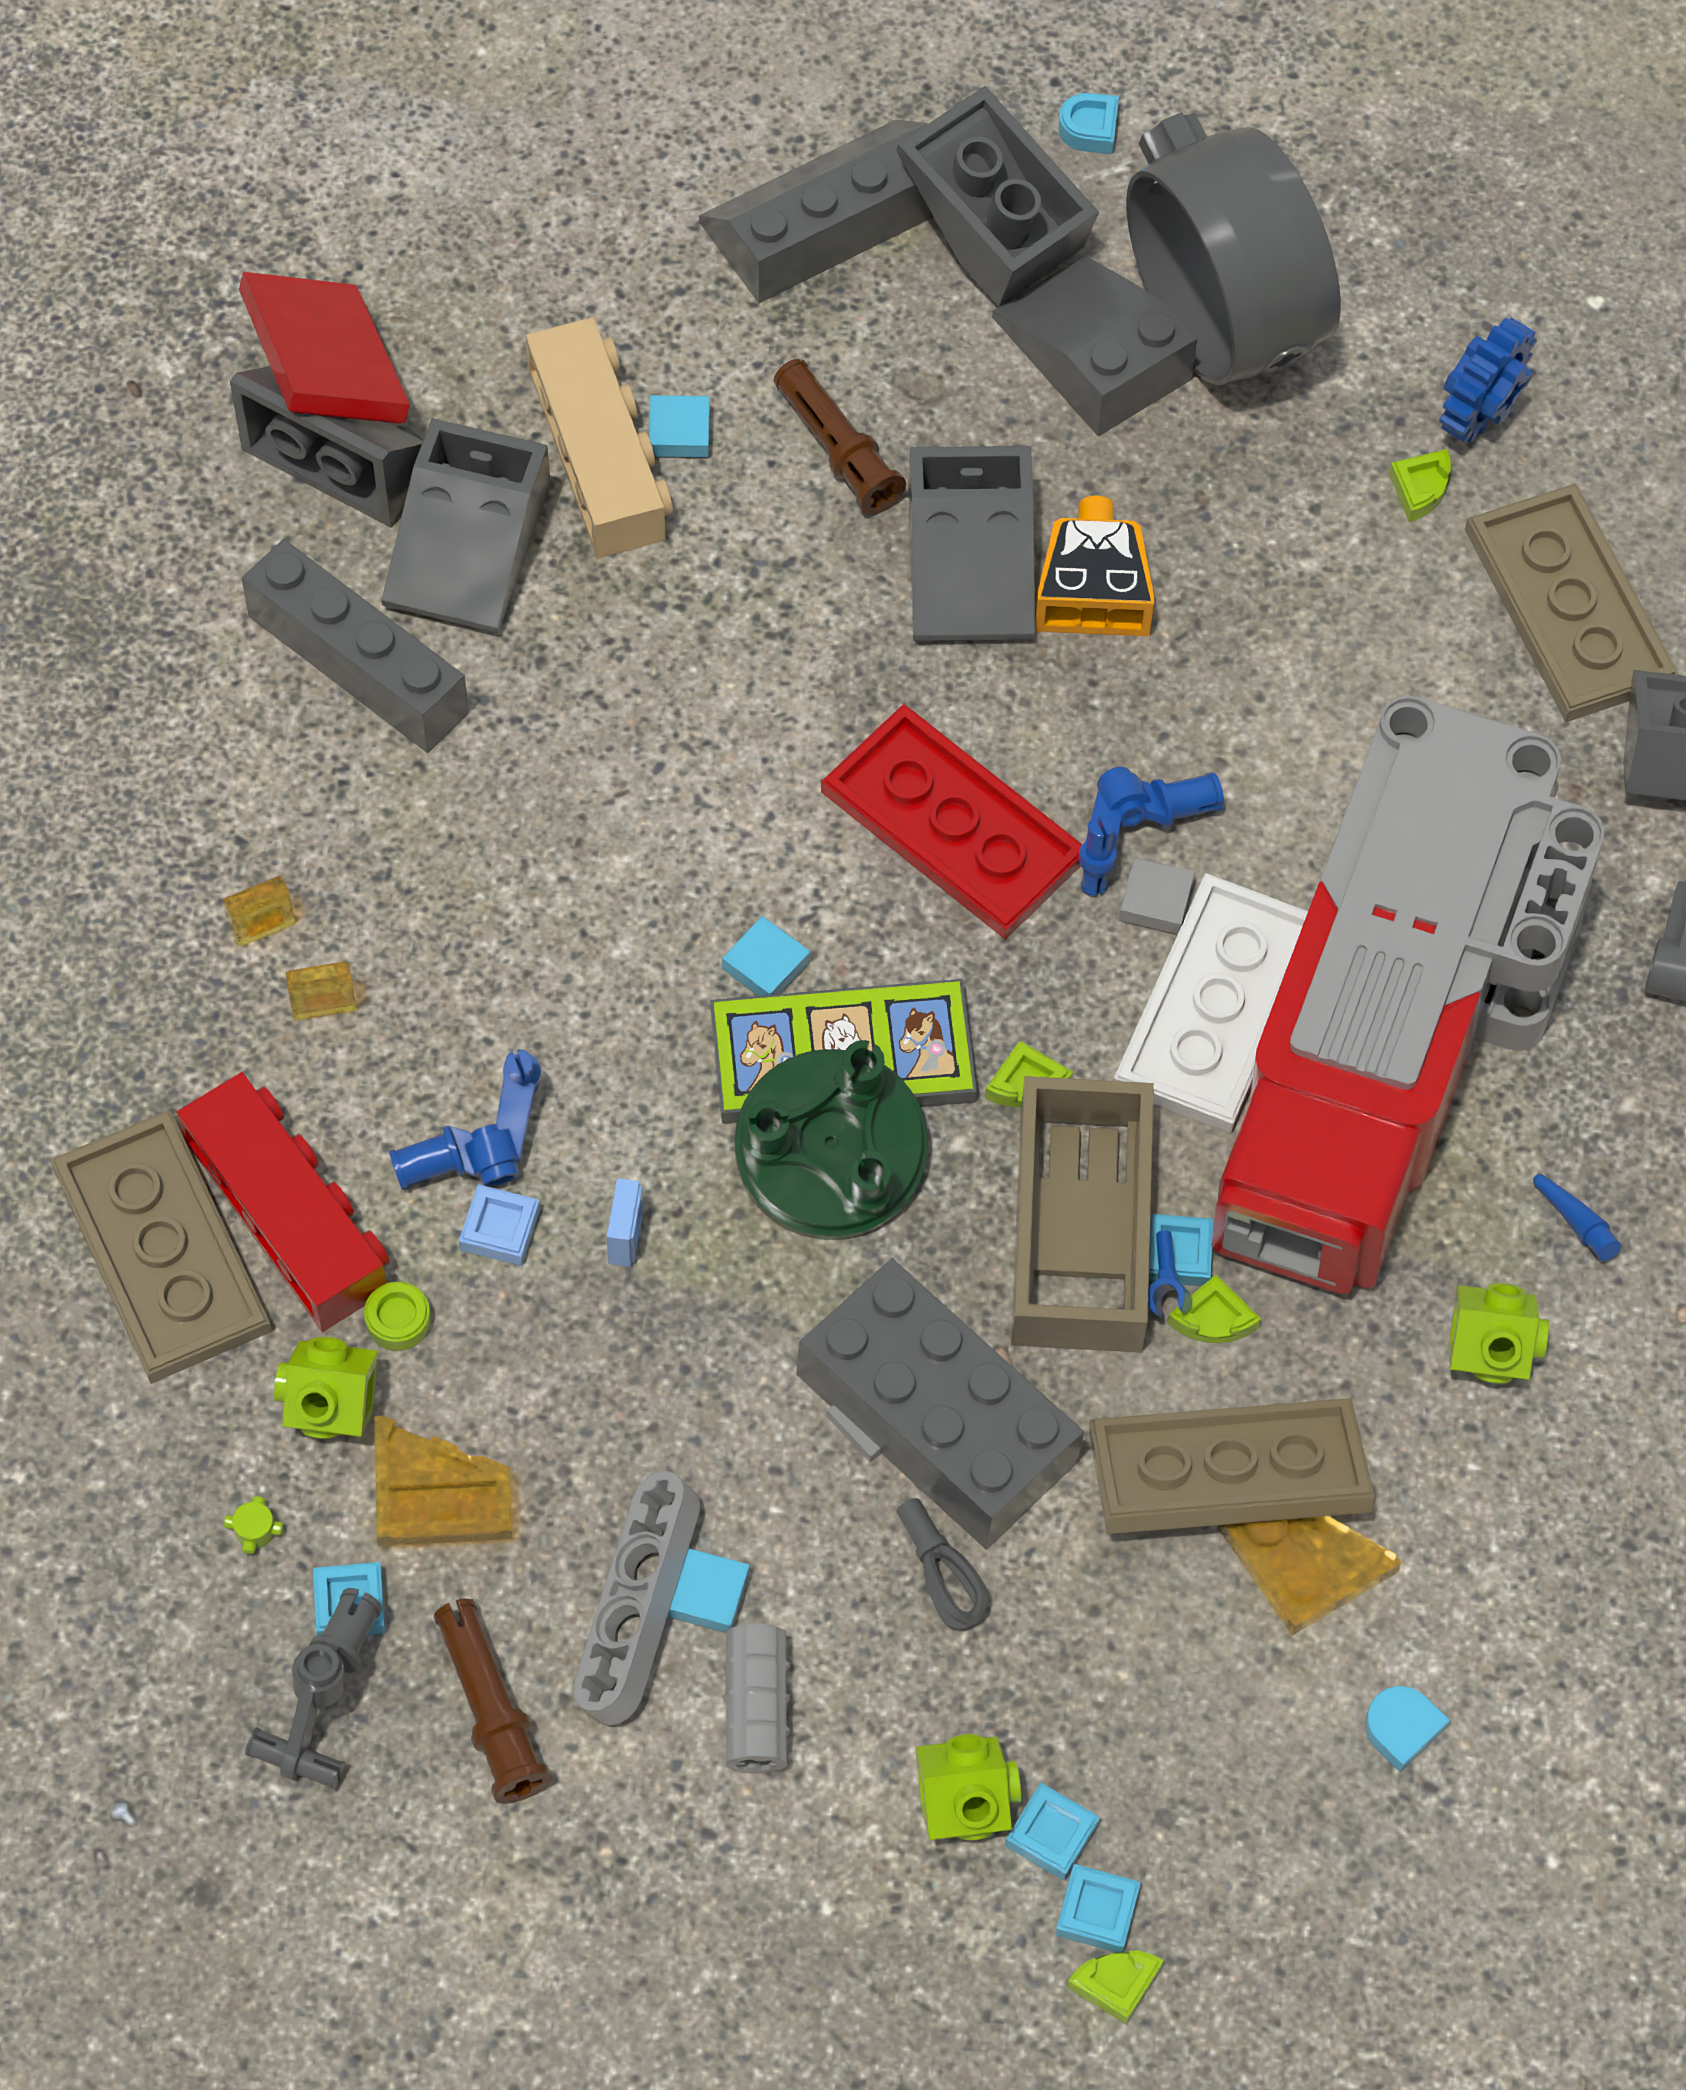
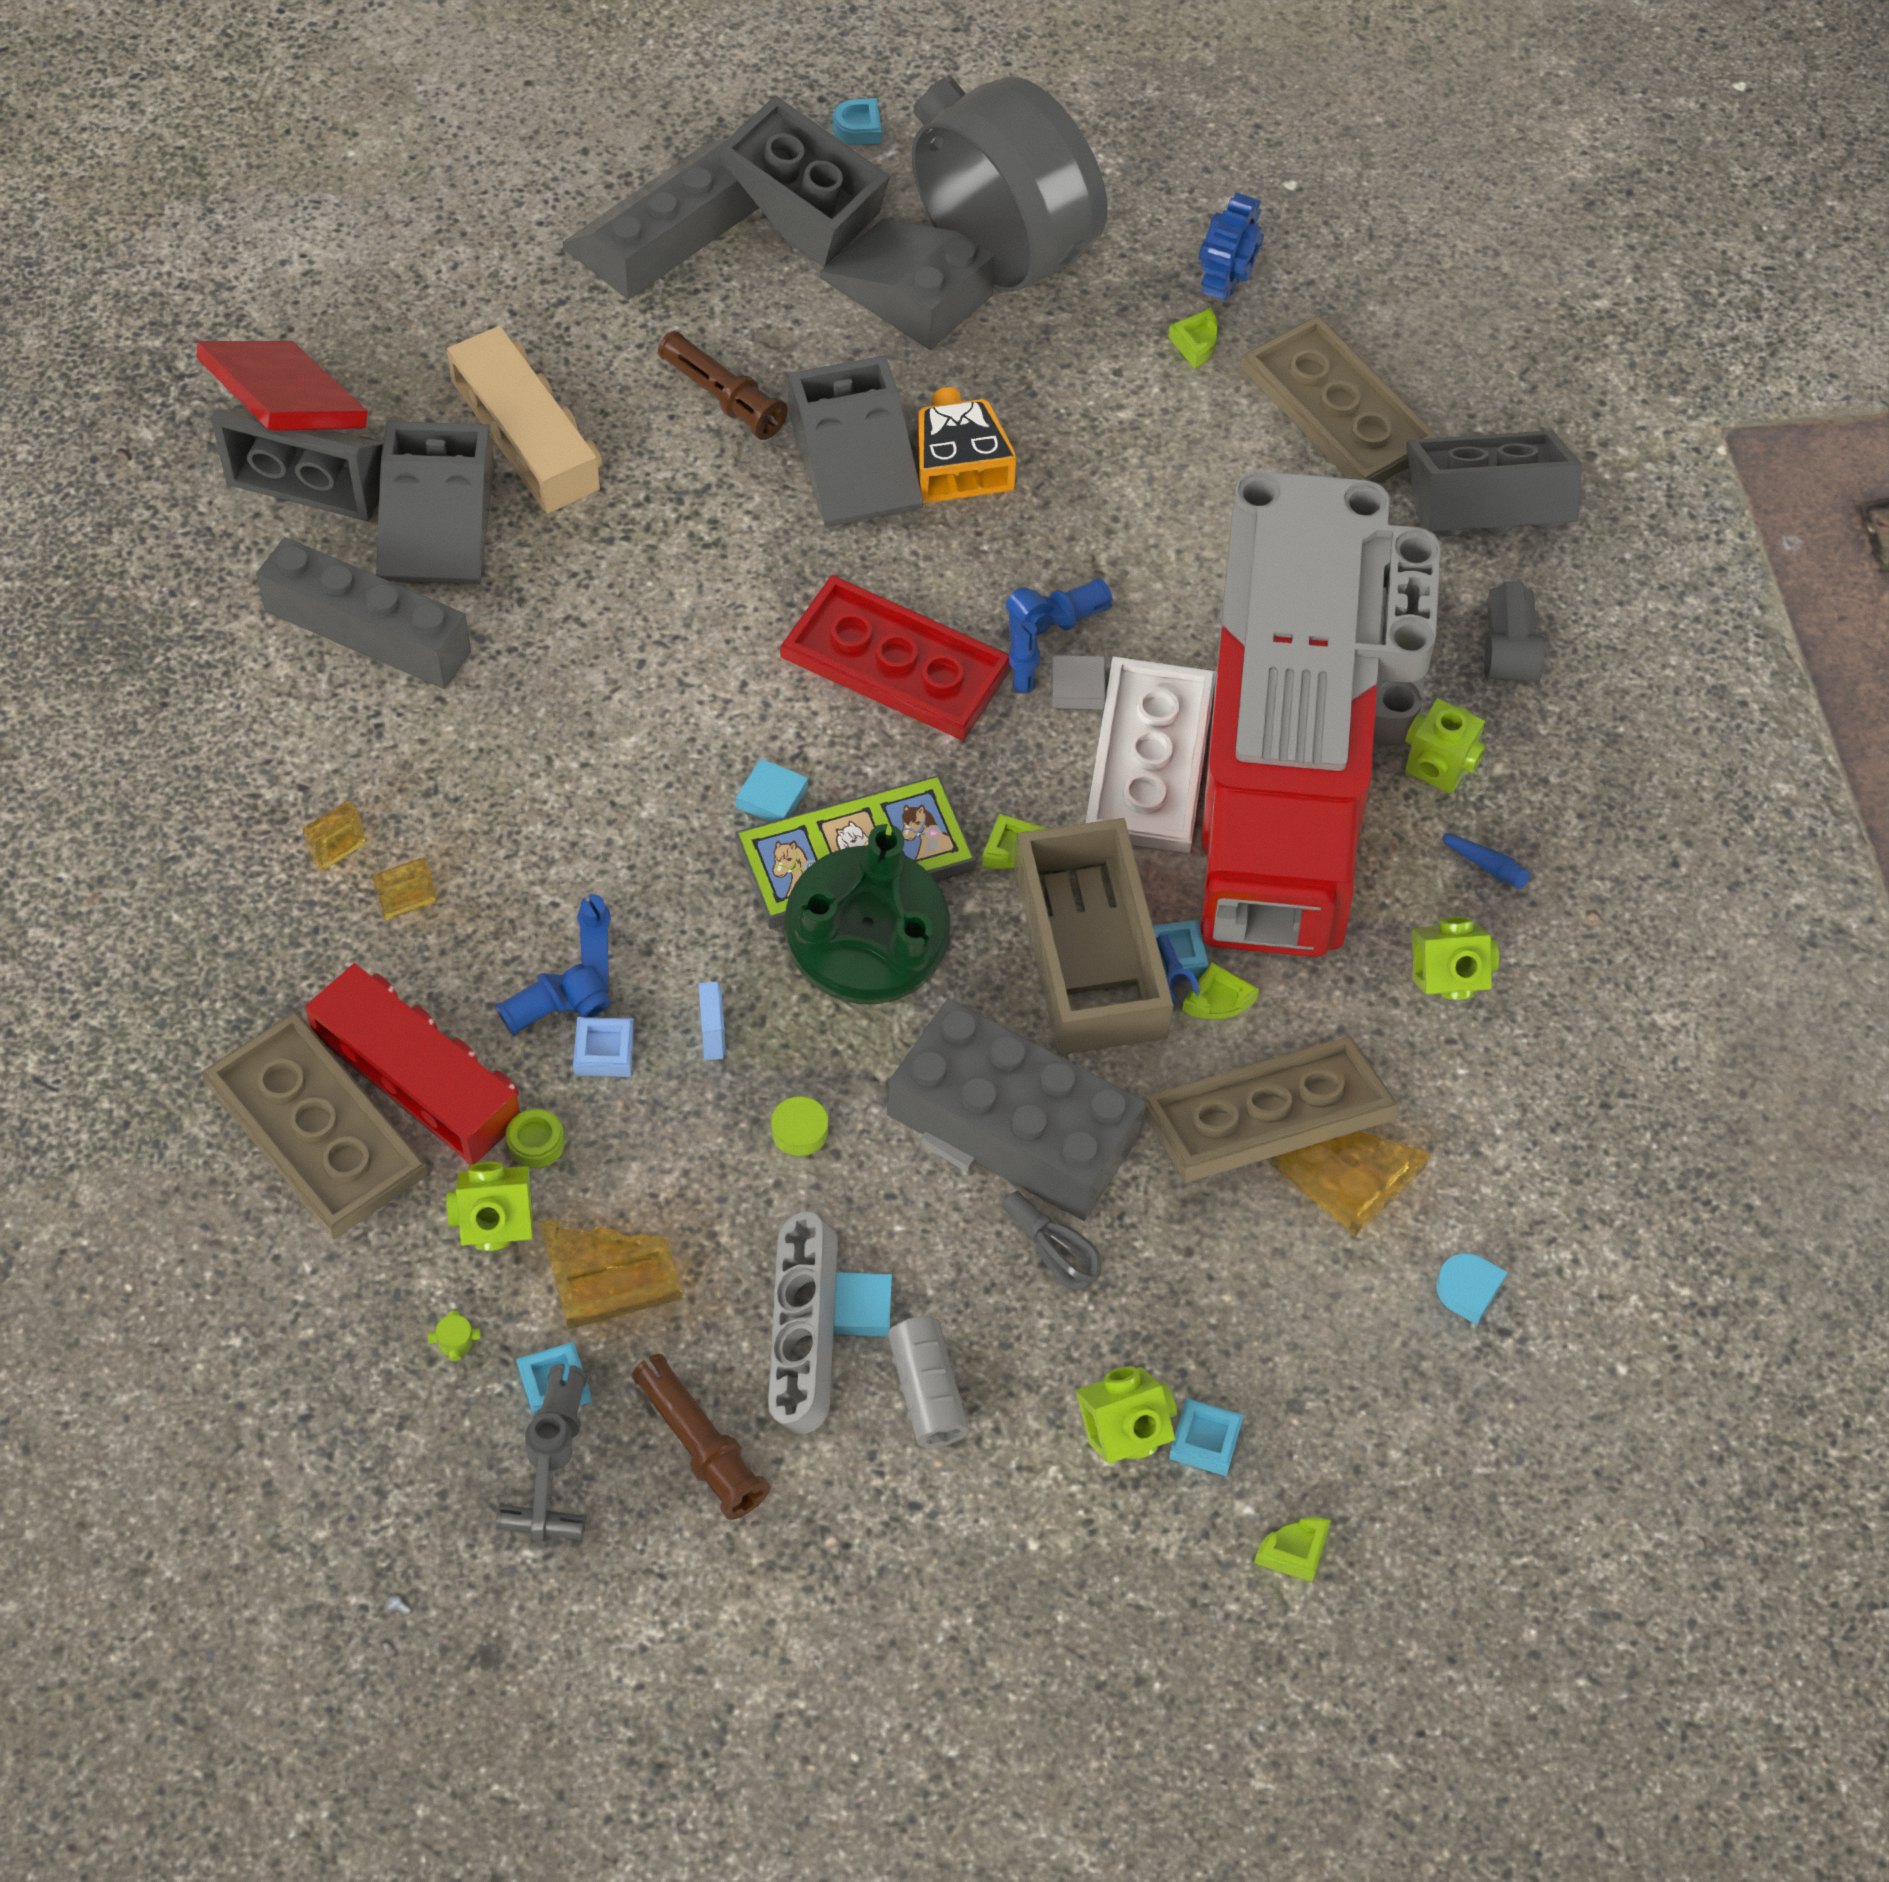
camera: 15 degrees left, 5 degrees down
medium azure tile [649,395,710,457] -> none
medium azure tile [1055,1864,1141,1953] -> none
none -> lime tile [771,1096,828,1156]
none -> lime brick [1405,698,1487,794]

